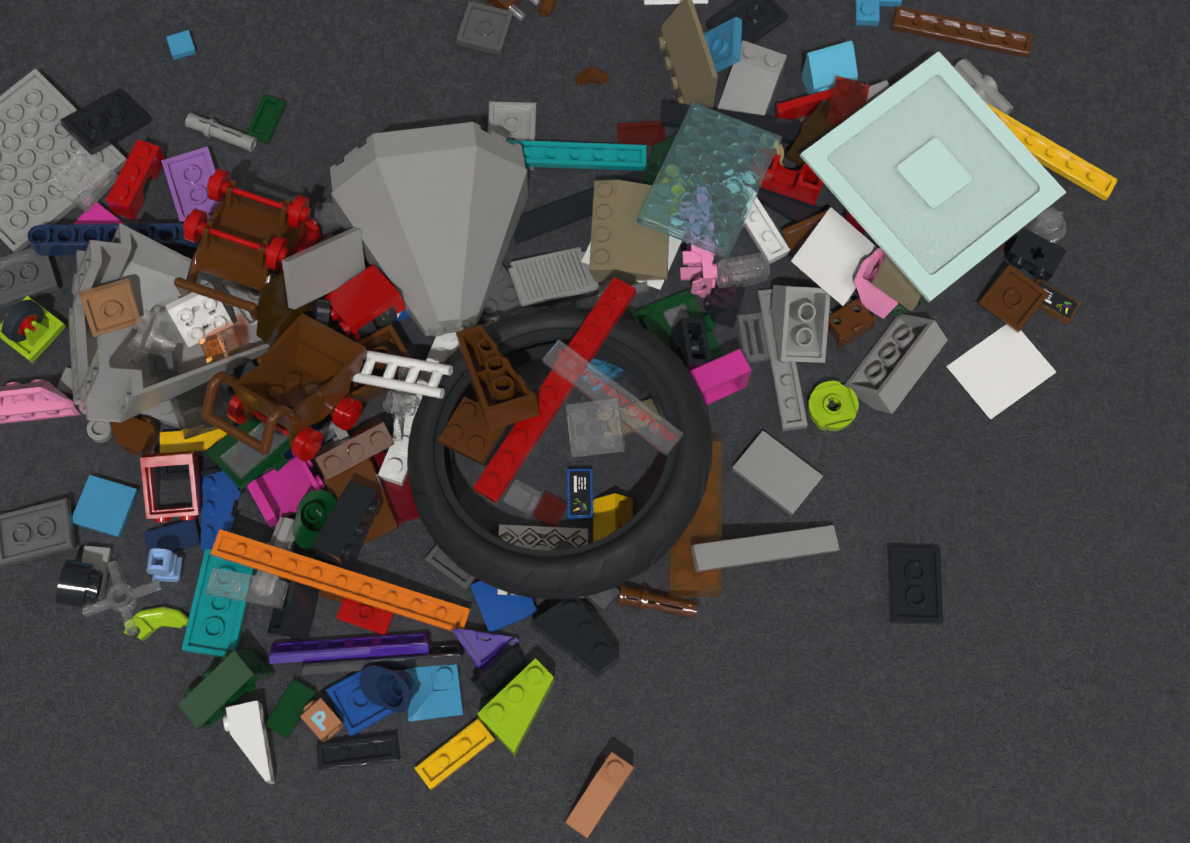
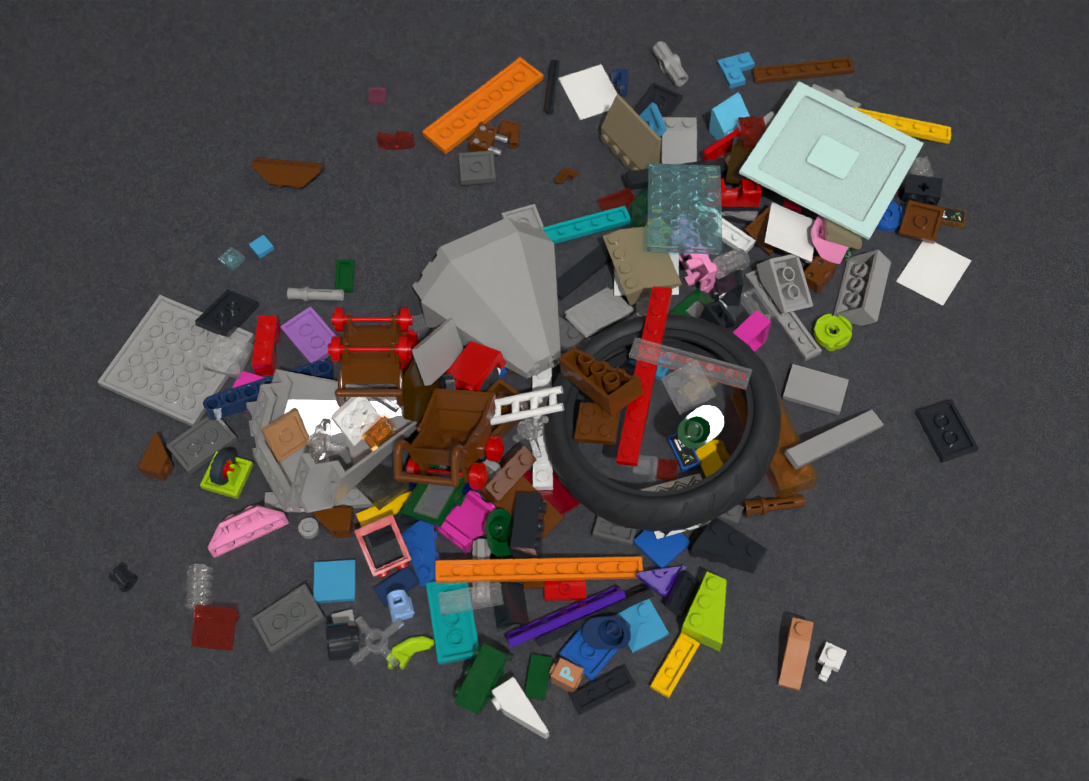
camera: 15 degrees left, 10 degrees down
none -> clear light blue plate [219,247,246,271]
none -> dark green piece [677,405,724,449]
none -> white plate [817,642,847,682]
none -> blue tile [876,200,905,232]

